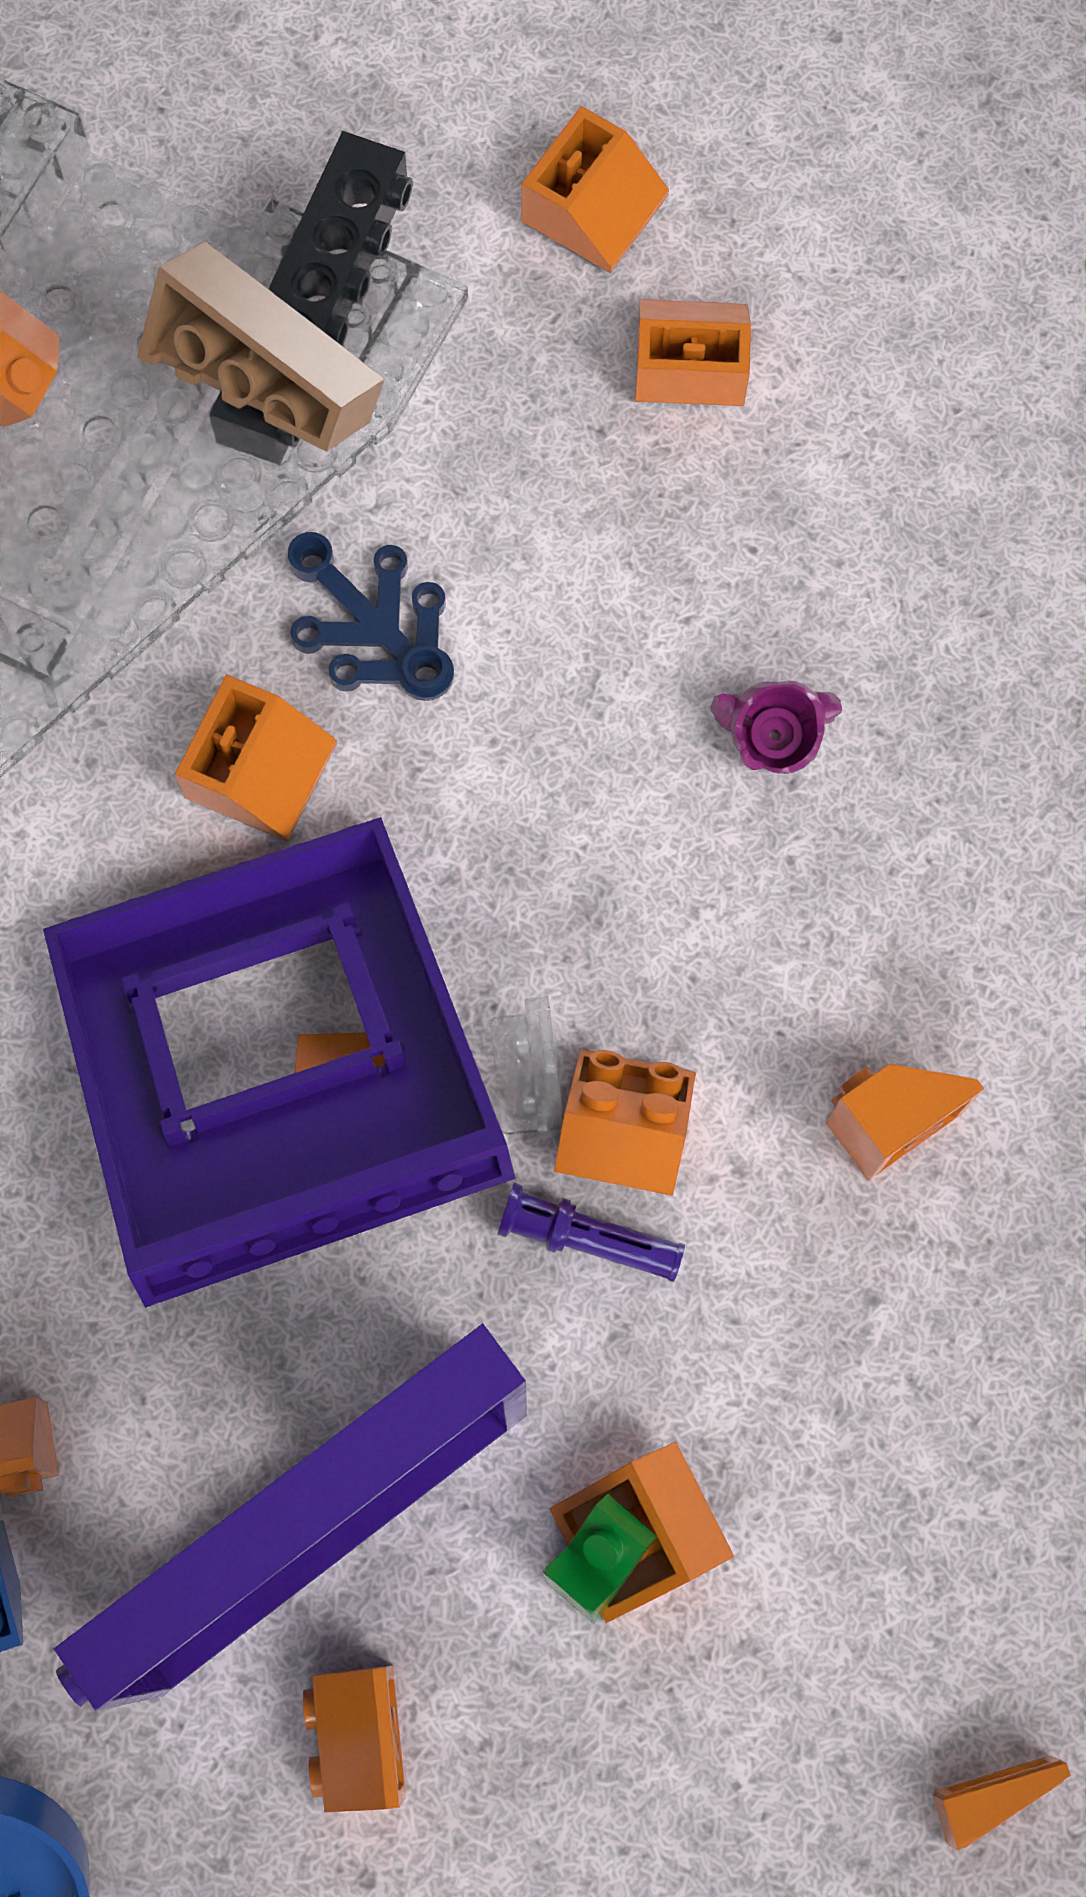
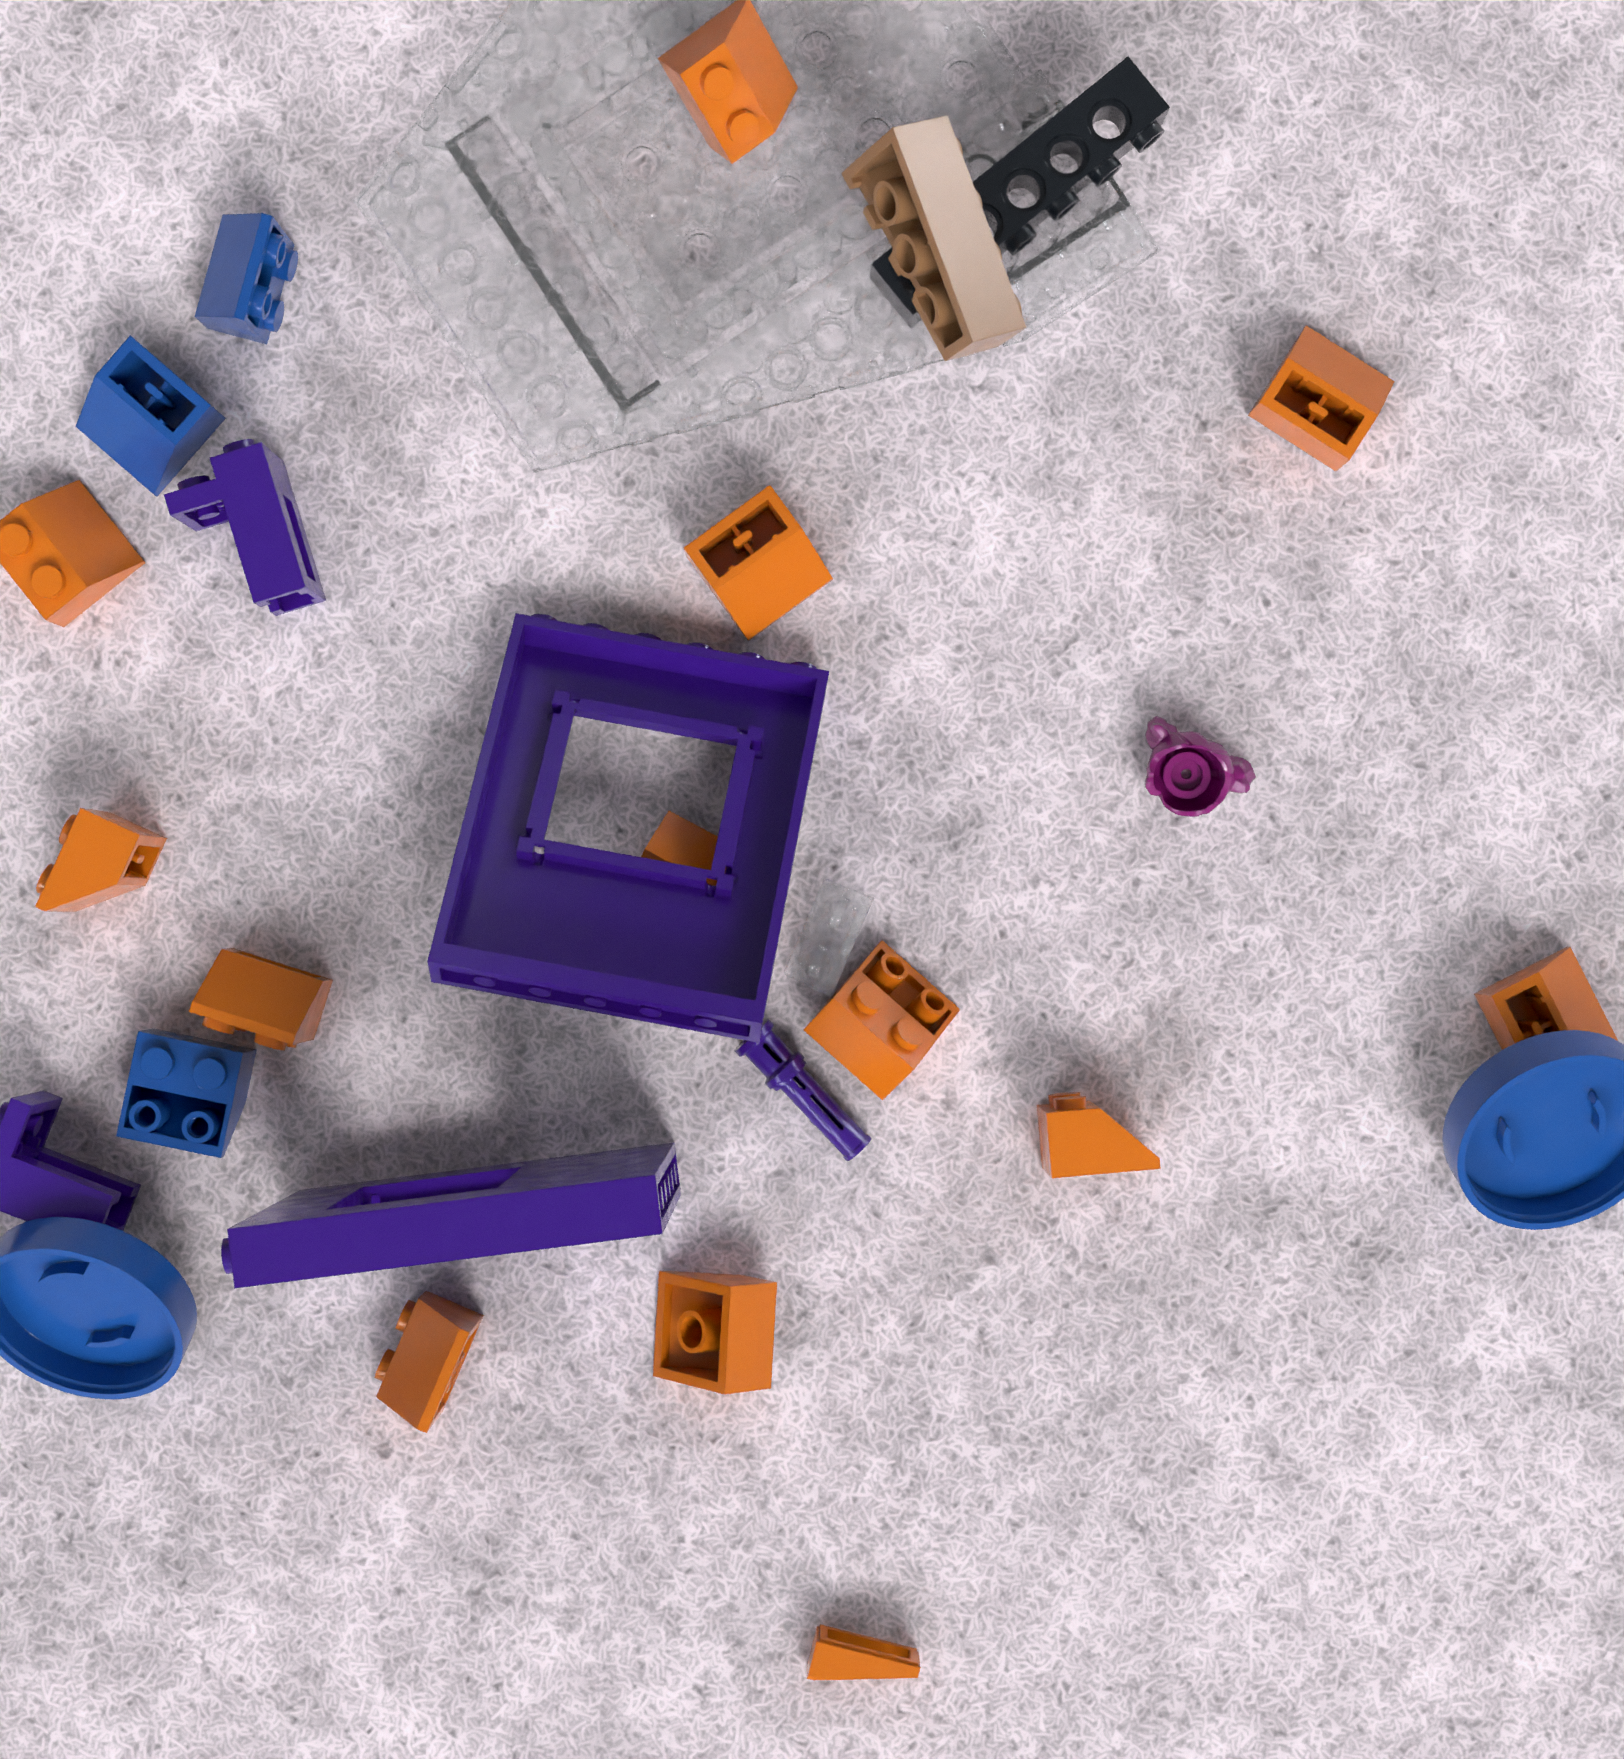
camera: 30 degrees right, 15 degrees up
dark blue plant [288,532,454,701] -> none
orange slope [521,106,669,273] -> none
green slope [542,1494,657,1624] -> none

